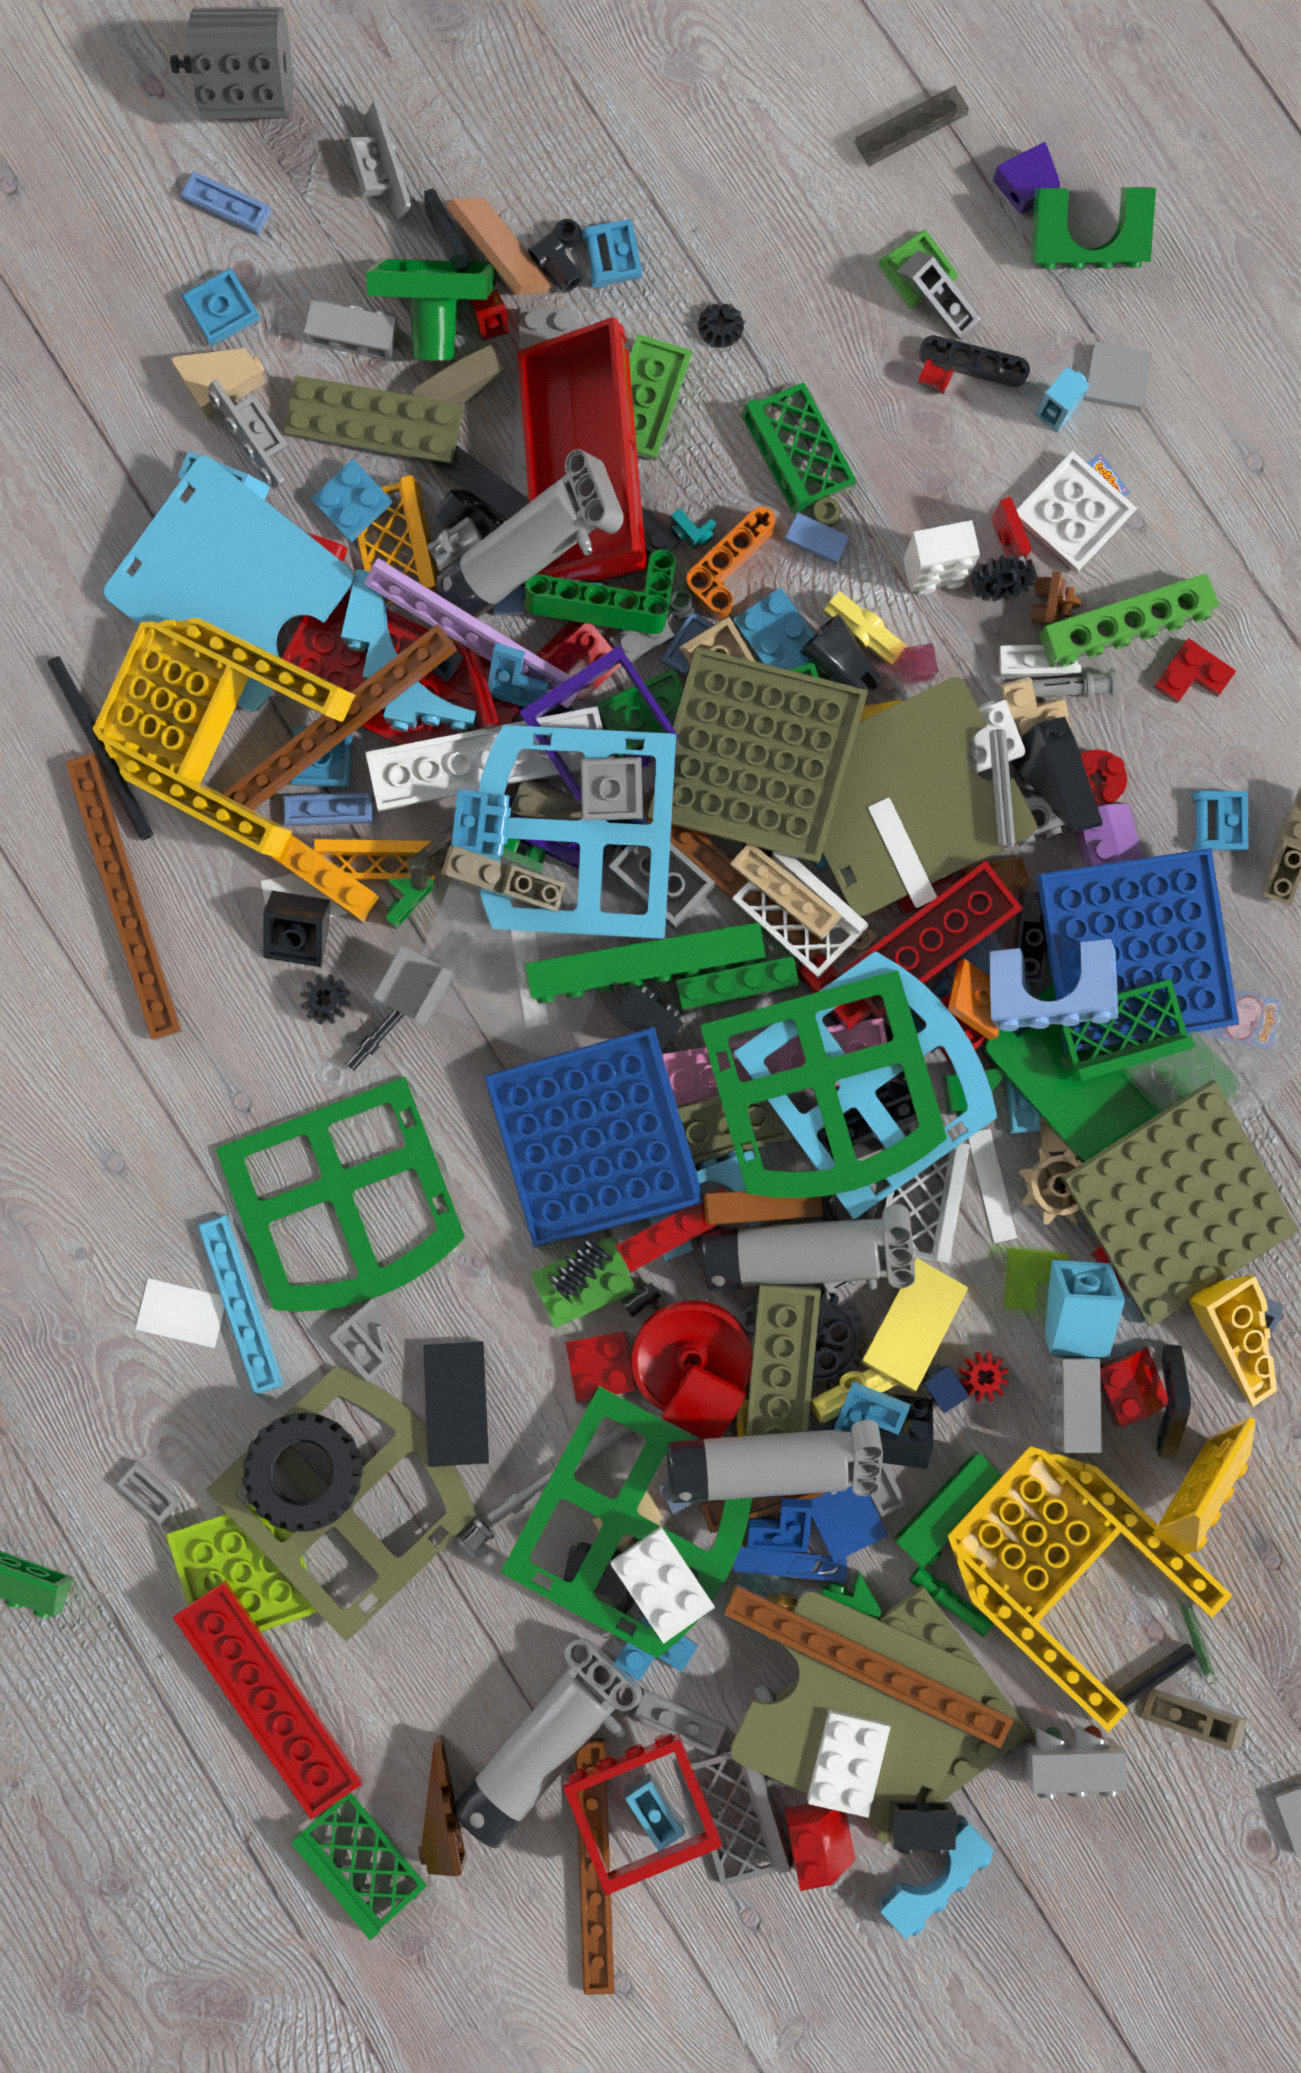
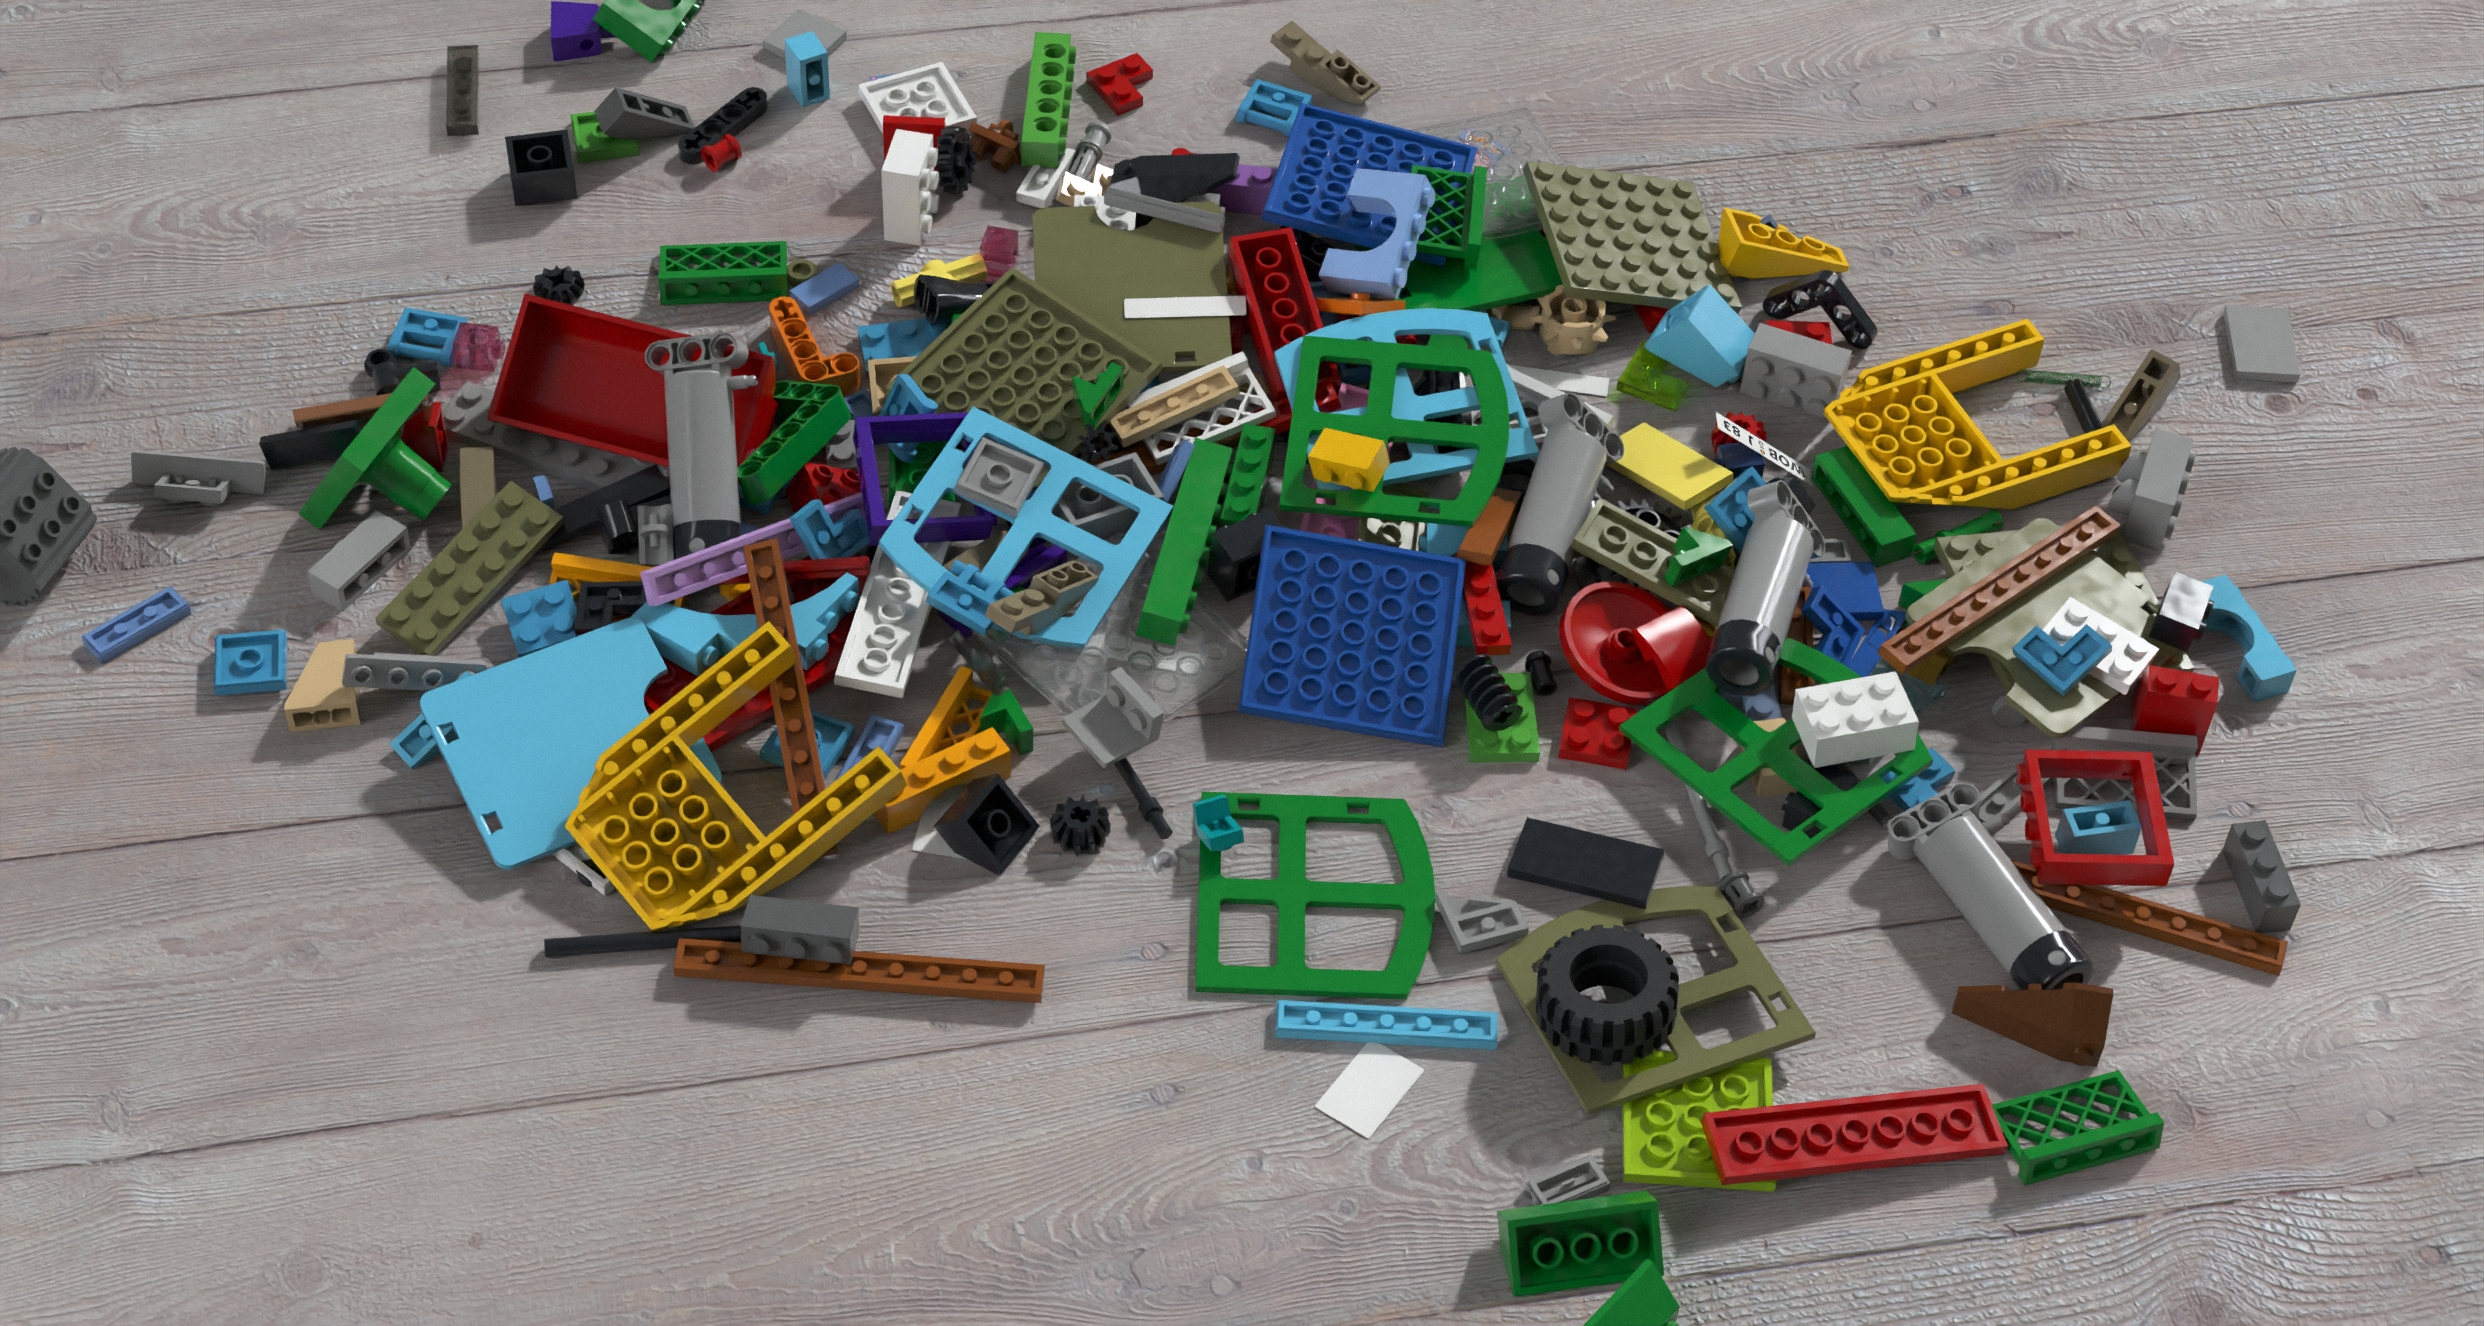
camera: 70 degrees left, 35 degrees down
yellow slope [1153,1417,1256,1556] -> none
none -> clear pink brick [453,322,505,372]
none -> black brick [505,130,578,206]
none -> medium blue tile [533,475,555,509]
none -> black plate [575,581,647,637]
none -> dark grey brick [741,895,859,964]
none -> dark azure plate [879,374,938,462]
none -> green slope [1072,362,1124,431]
none -> black gear [1076,422,1118,463]
none -> medium blue tile [1157,440,1195,503]
none -> teal bracket [1193,795,1244,851]
none -> yellow brick [1308,428,1390,492]
none -> green slope [1497,1191,1664,1297]
none -> green slope [1664,527,1733,587]
none -> white sticker [1716,412,1812,486]
none -> dark azure plate [2012,624,2112,697]
none -> dark grey brick [2222,820,2301,933]

